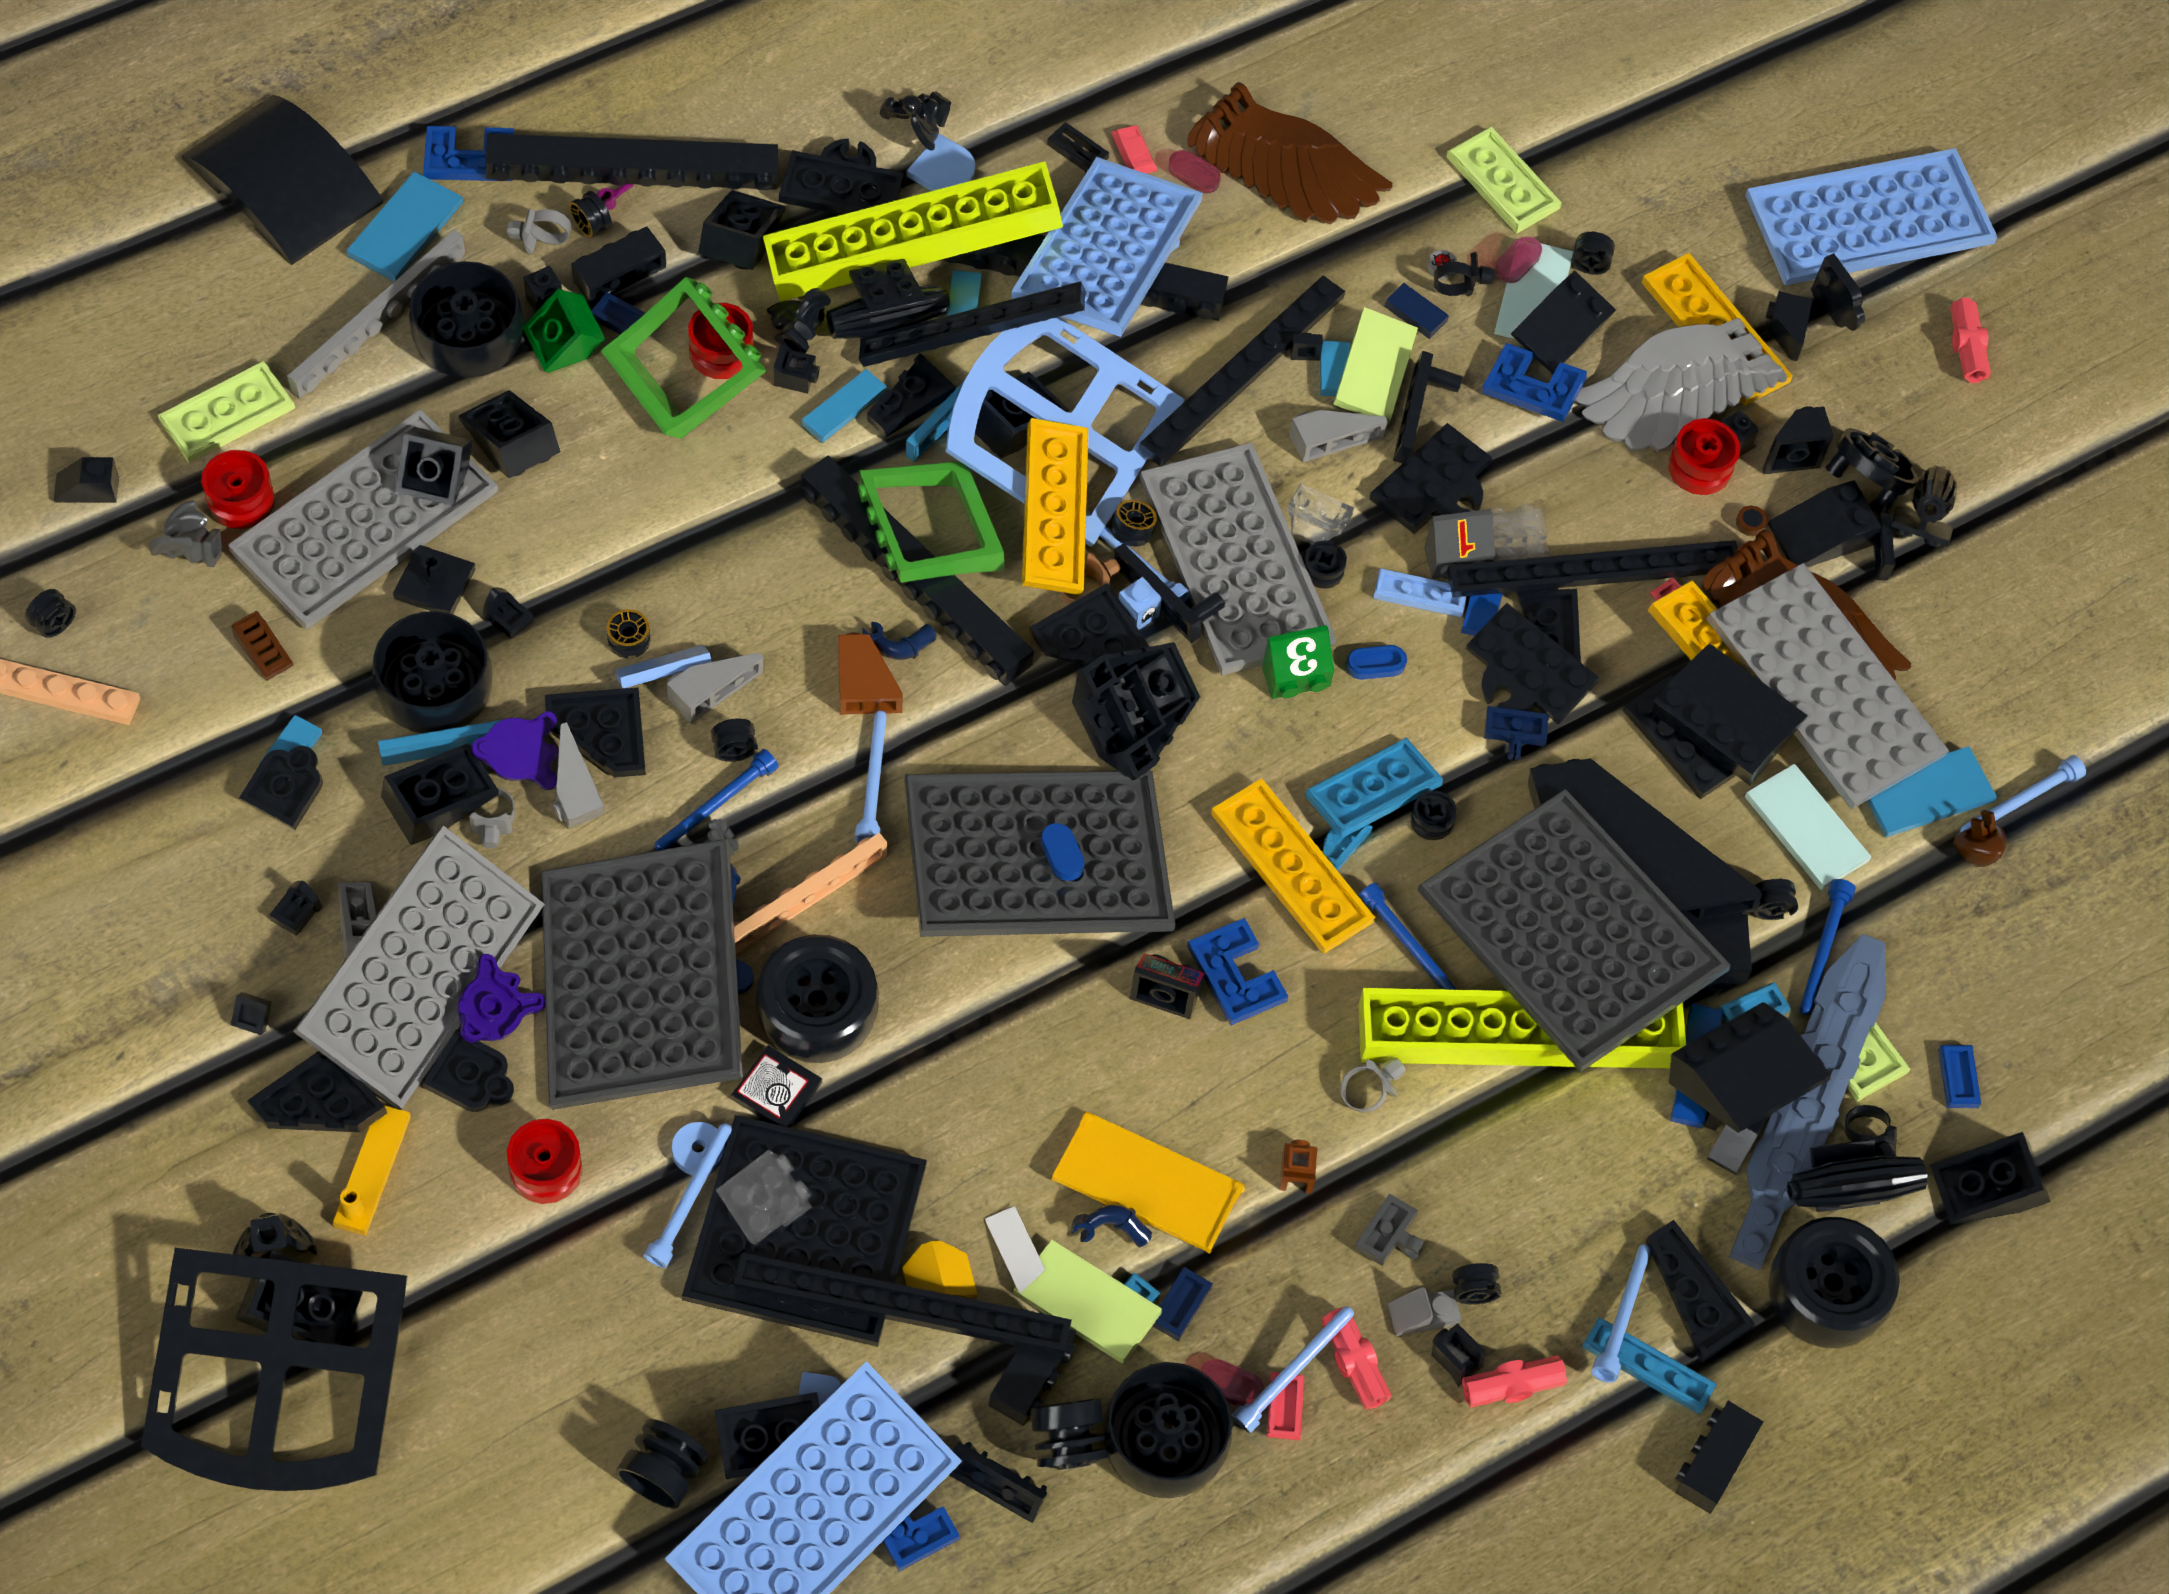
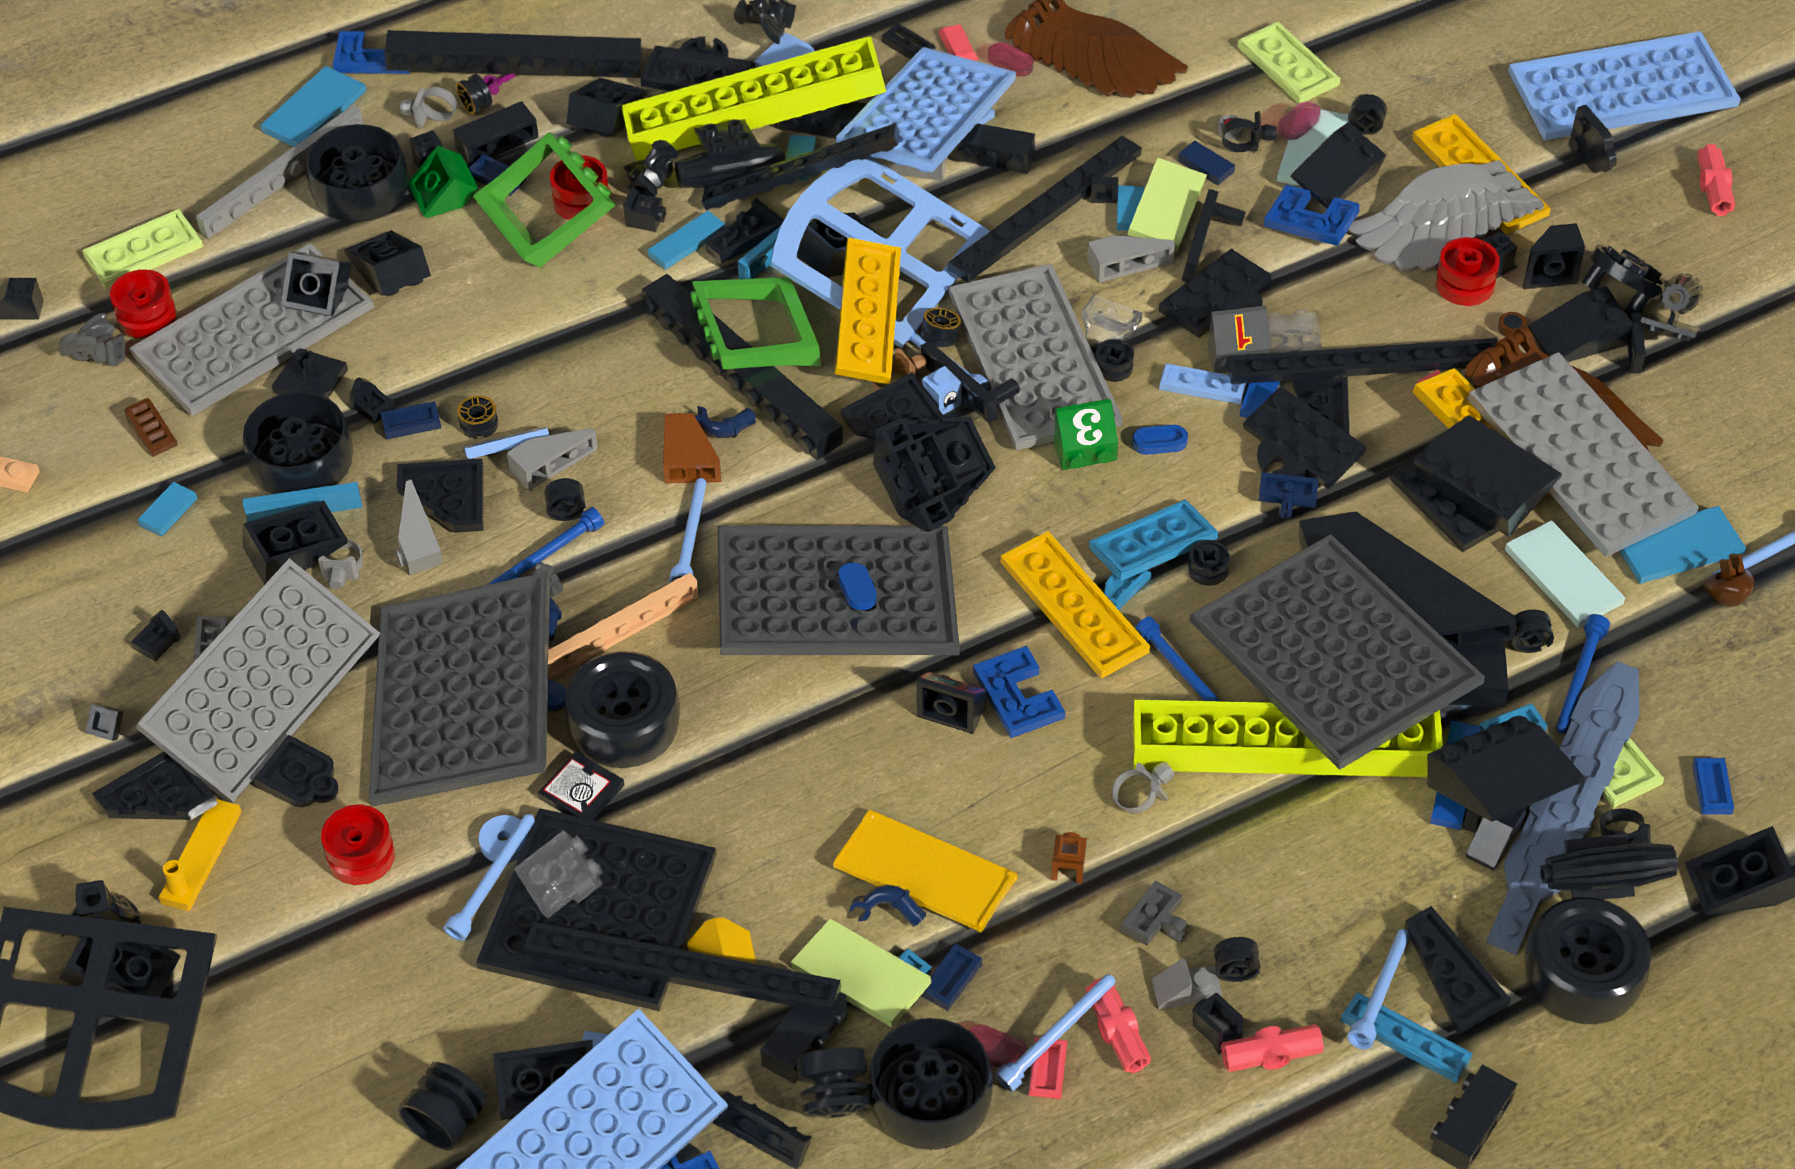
camera: 10 degrees right, 10 degrees down
black slope [181,95,384,265] -> none
black plate [239,746,323,830] -> none
dark purple tile [458,954,546,1043] -> none
dark purple tile [471,711,558,790] -> none
white sticker [985,1206,1045,1293] -> none
black slope [1765,291,1813,361] -> none
none -> dark blue tile [380,401,441,440]

